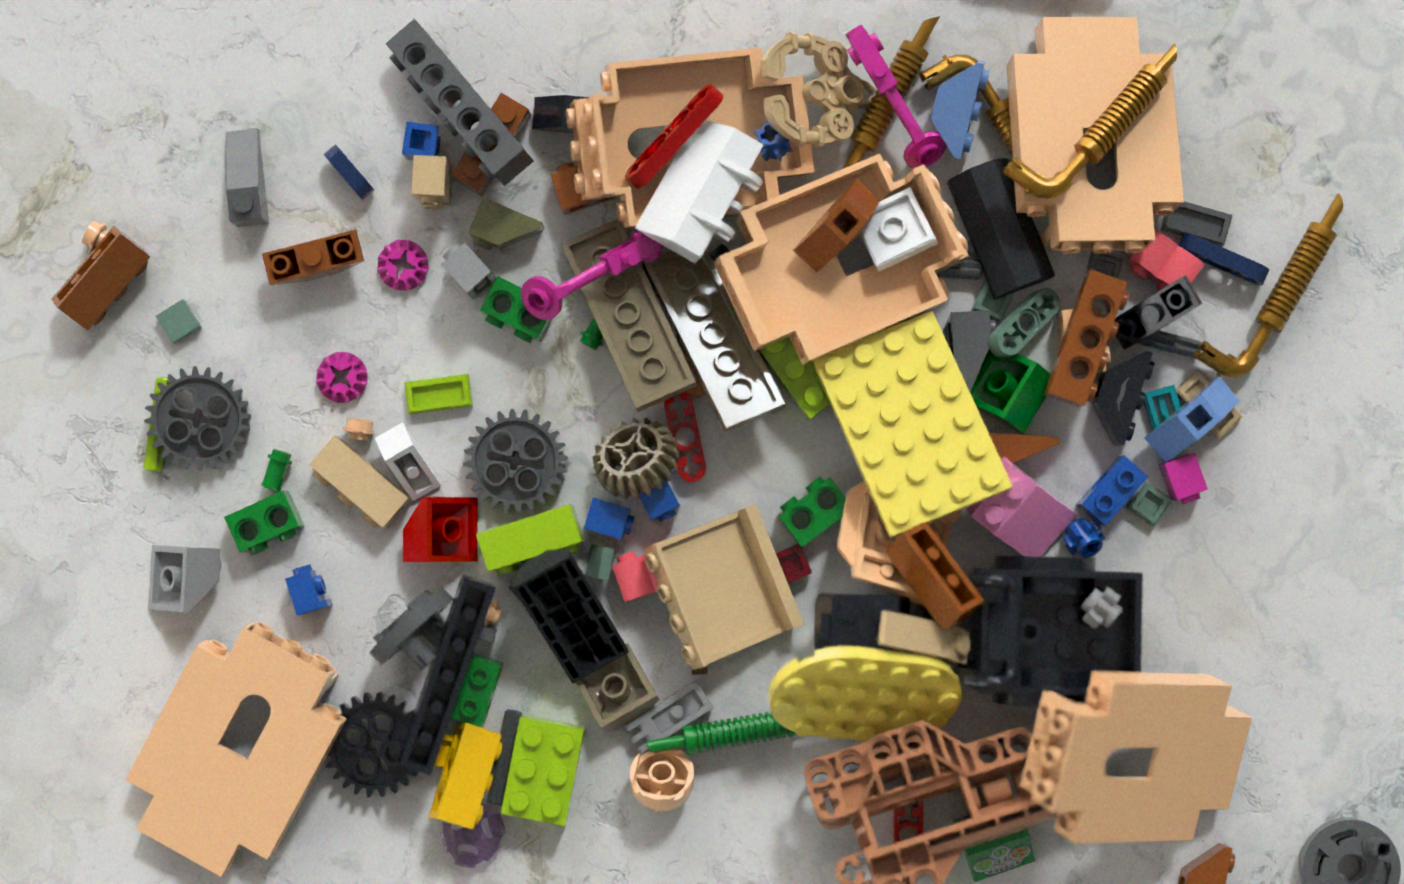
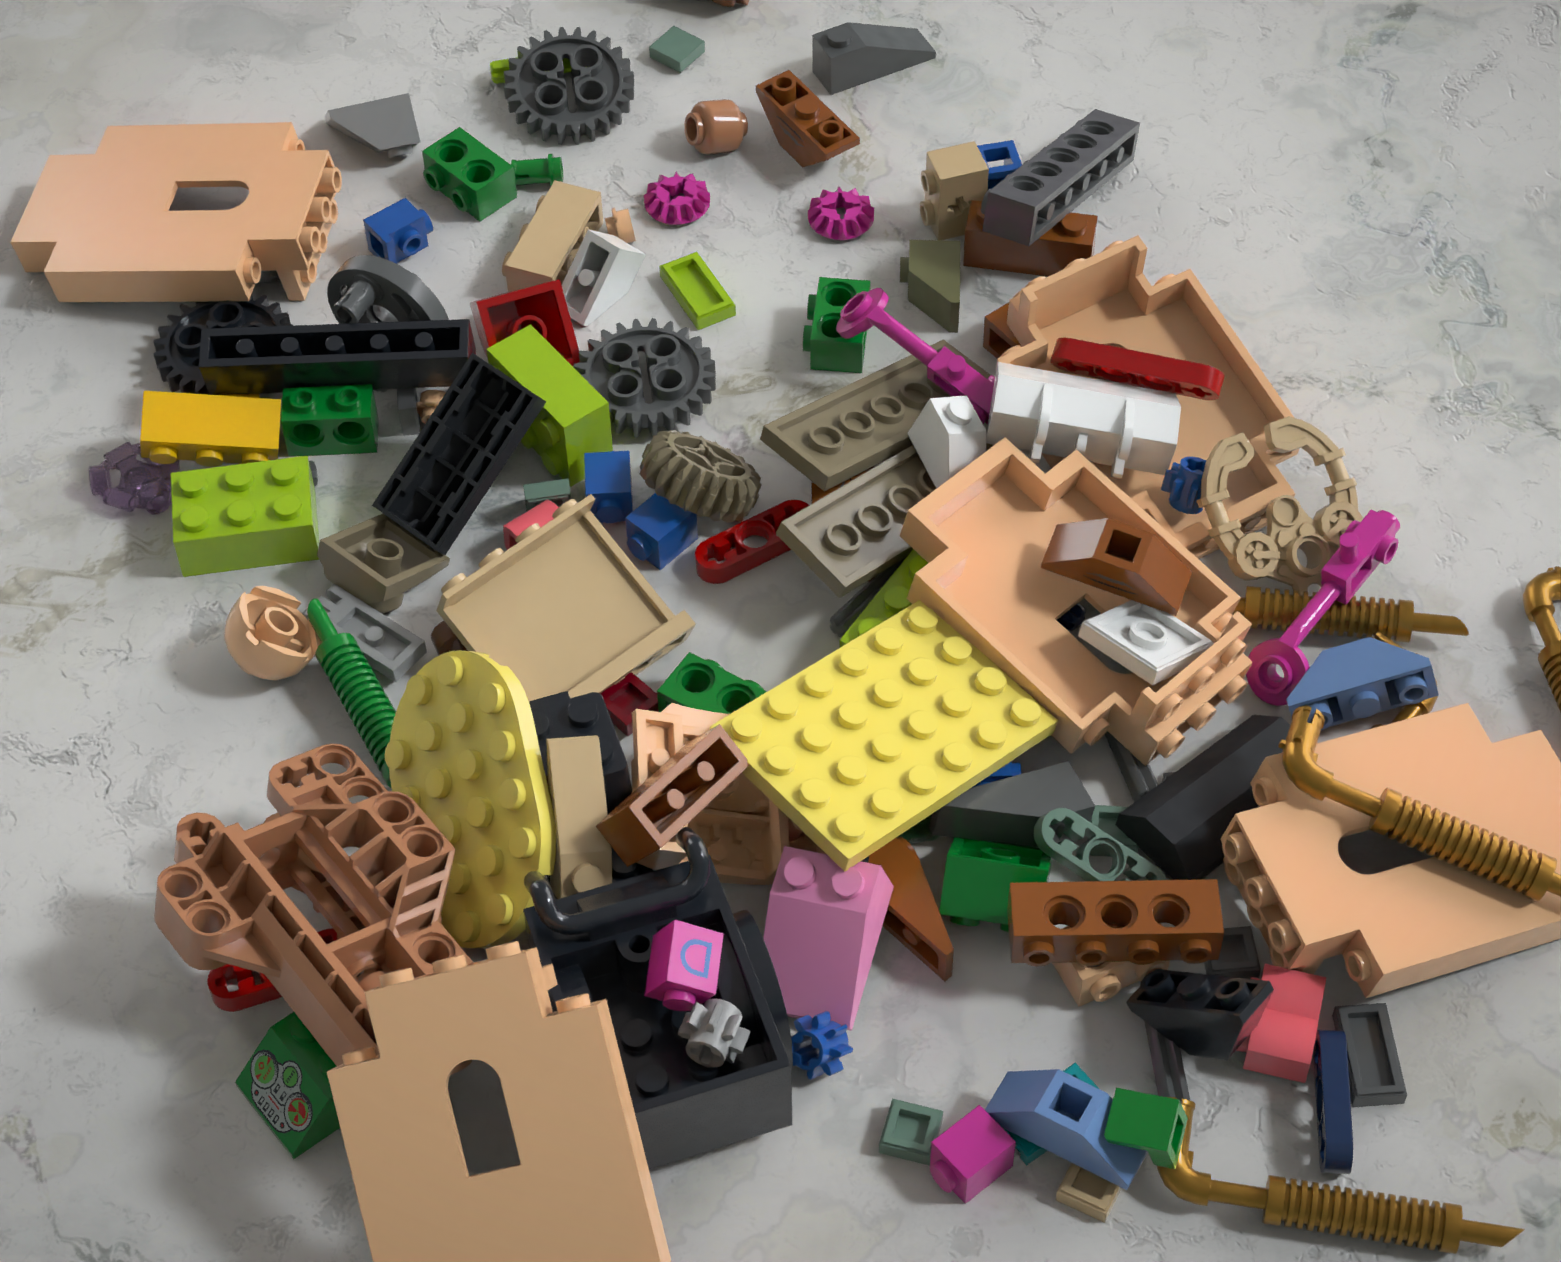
camera: 70 degrees right, 35 degrees down
dark blue beam [323,144,375,200] -> none
light grey brick [441,243,496,300] -> none
blue brick [1075,455,1149,526] -> none
black slope [1091,351,1155,446] -> none
none -> dark pink brick [645,920,724,1011]
none -> nougat head [684,99,748,154]
none -> white slope [907,395,986,489]
none -> green panel [1104,1088,1188,1169]

